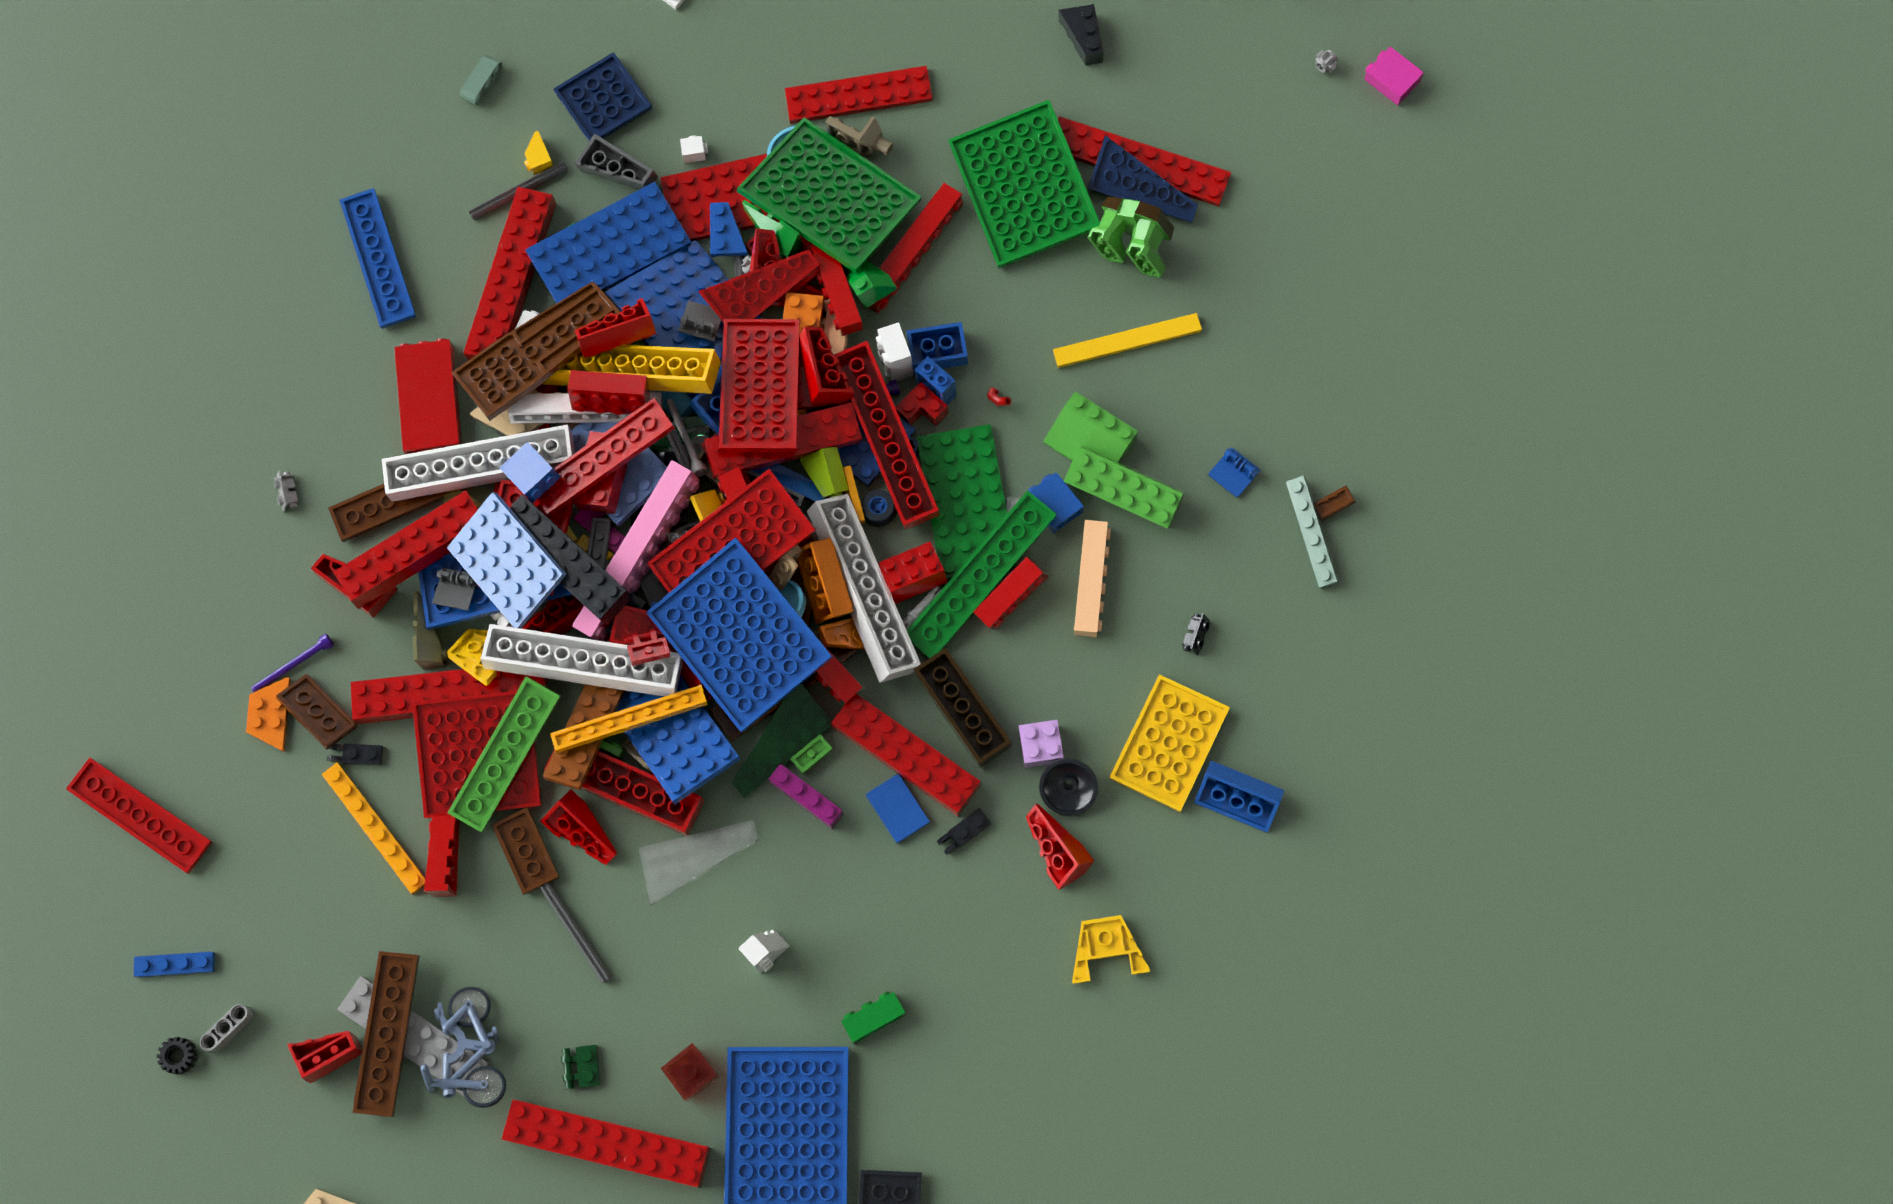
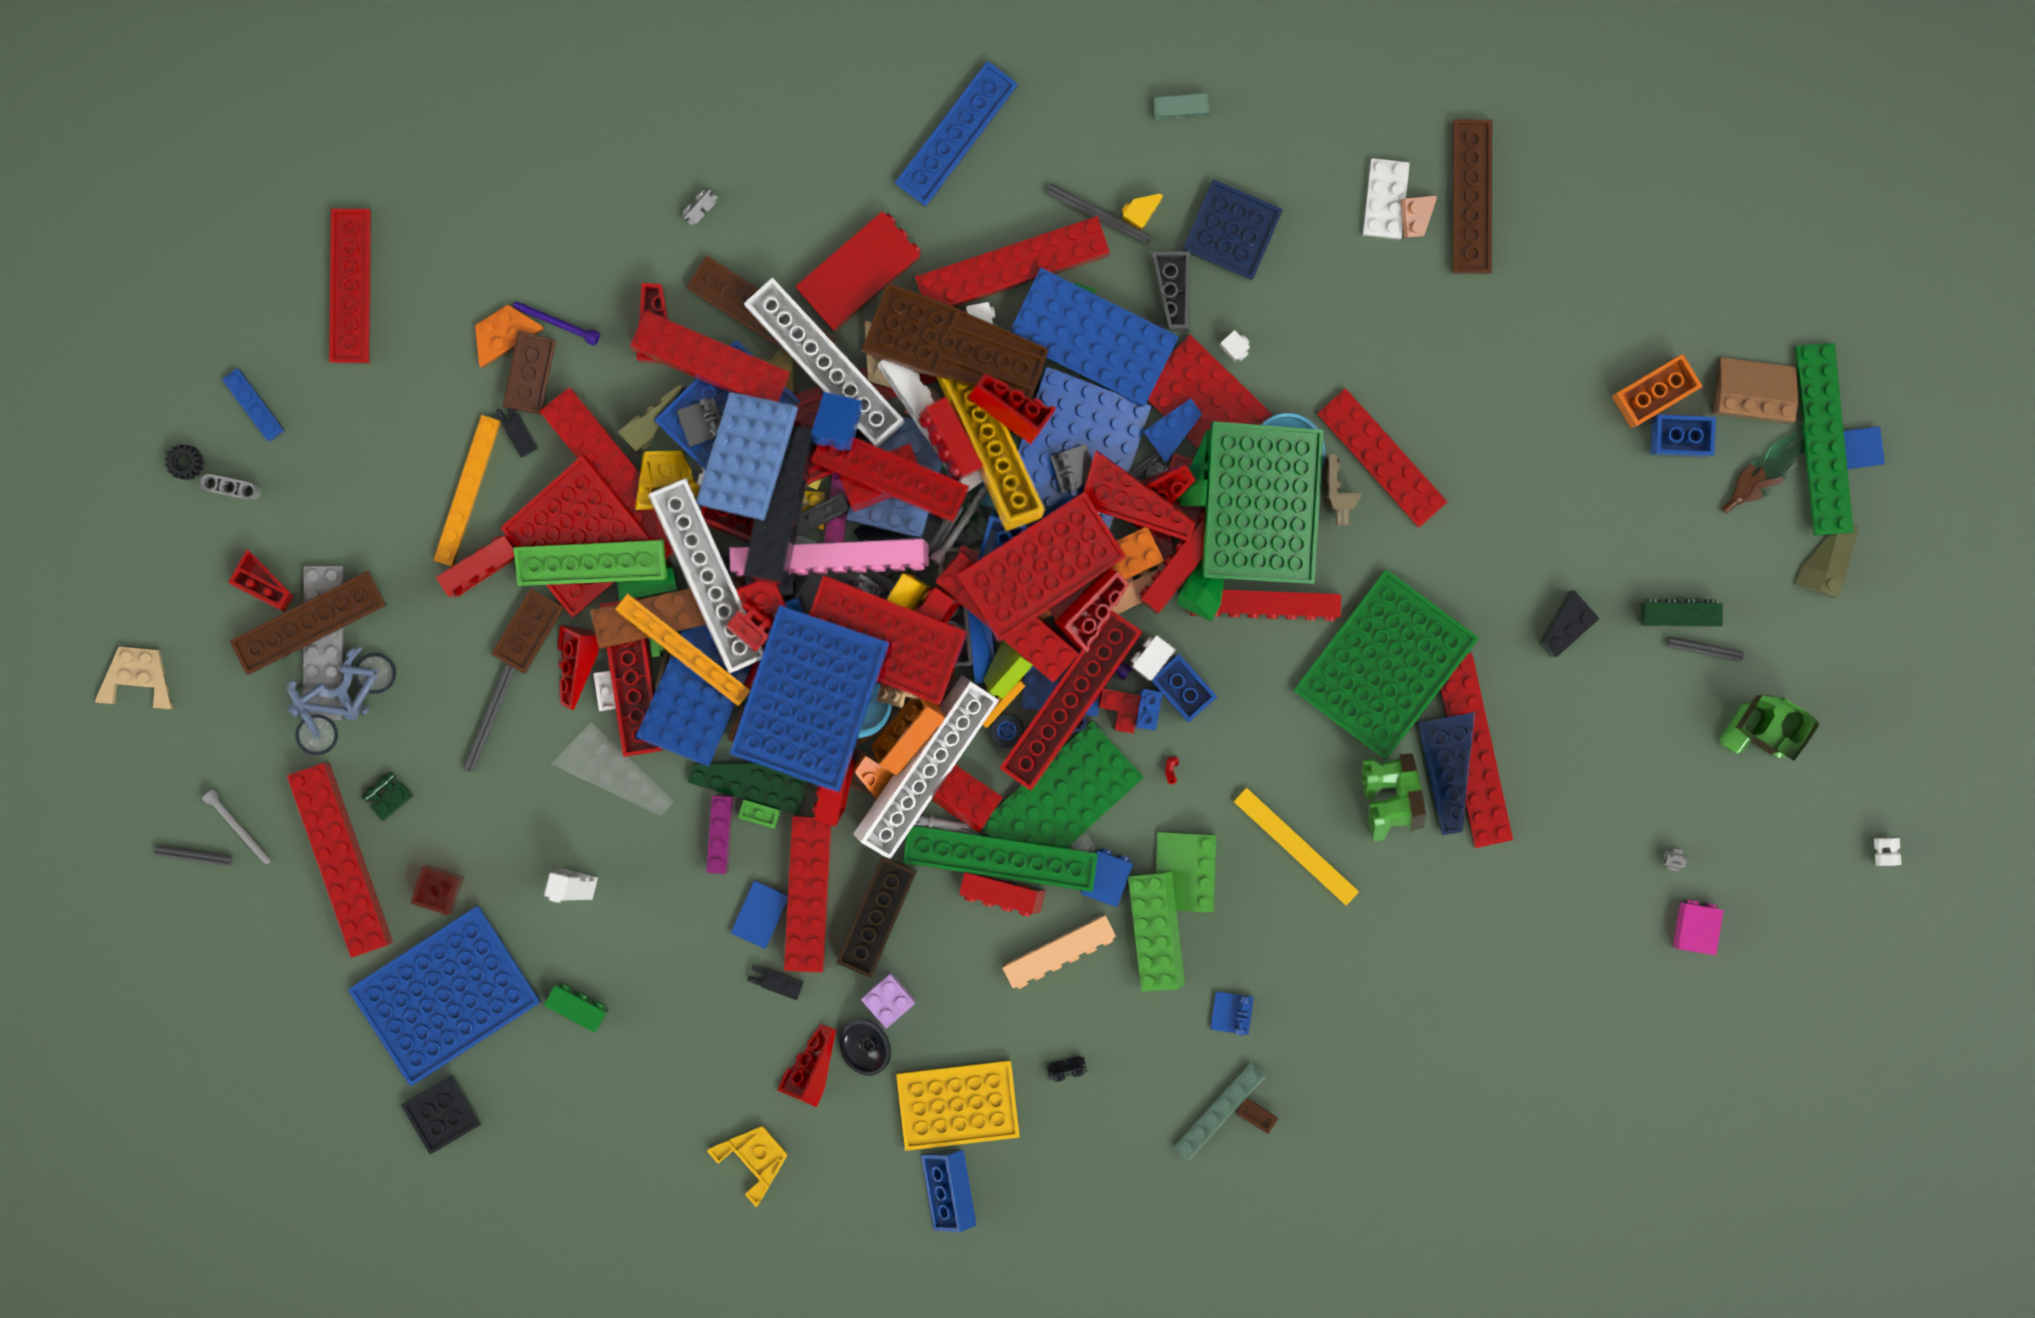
camera: 50 degrees right, 15 degrees up
none -> white plate [593,671,616,711]
none -> green brick [616,565,680,601]

